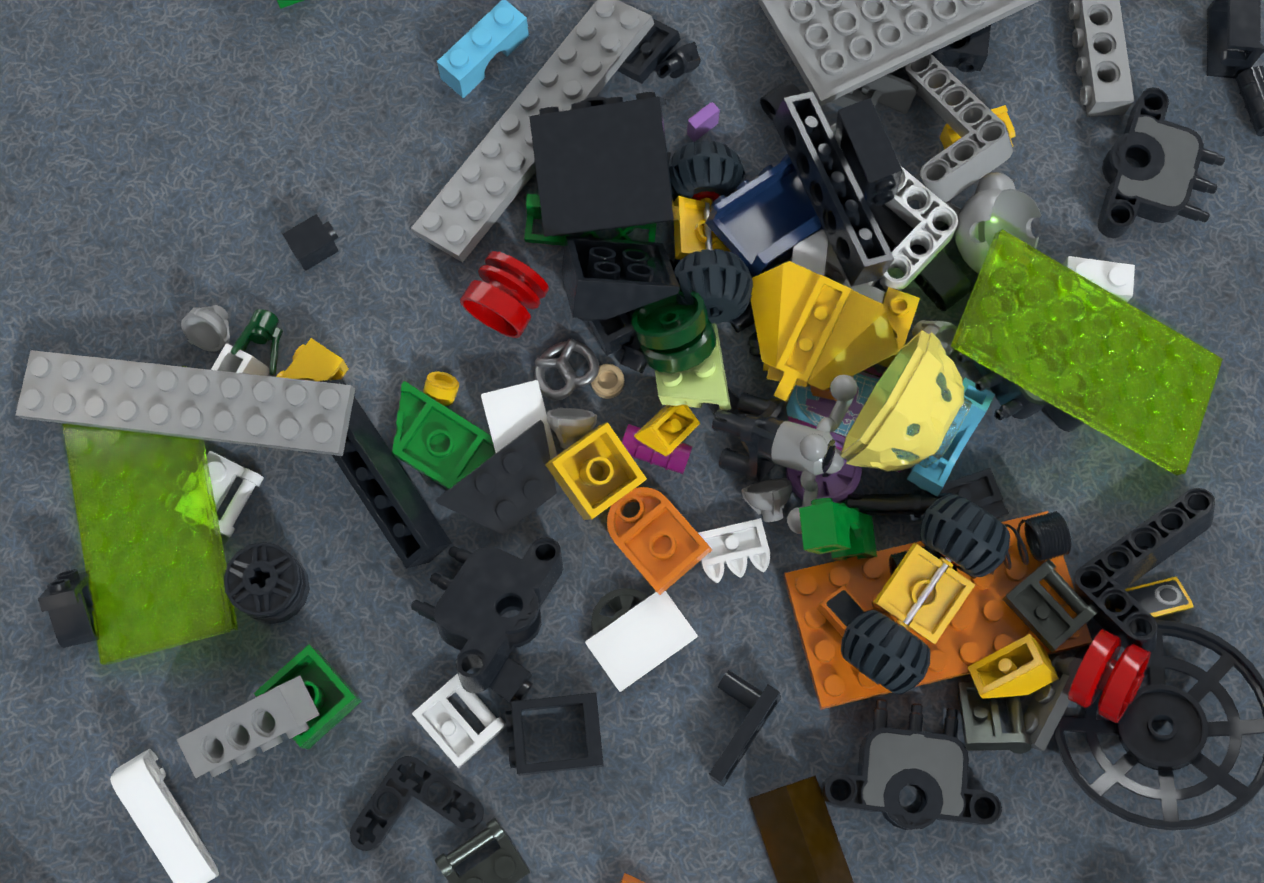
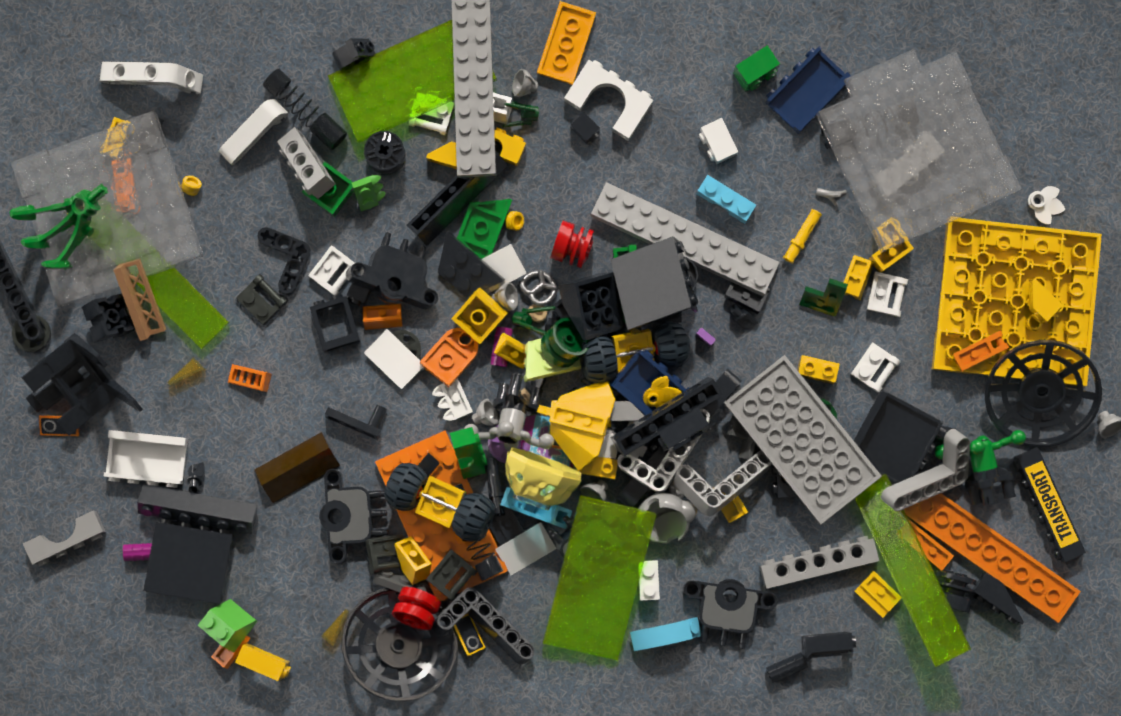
camera: 80 degrees right, 10 degrees up
none -> black piece [263,68,347,150]
none -> clear yellow piece [322,609,349,646]
none -> bright green plate [351,175,386,211]
none -> orange slope [363,304,403,330]
none -> yellow slope [426,142,457,169]
none -> white sticker [495,522,556,575]
none -> dark green plant [512,306,556,335]
none -> light orange plate [537,1,596,85]
none -> white arch [564,60,653,141]
none -> medium azure arch [630,617,701,651]
none -> yellow plate [643,376,681,408]
none -> white brick [699,118,738,164]

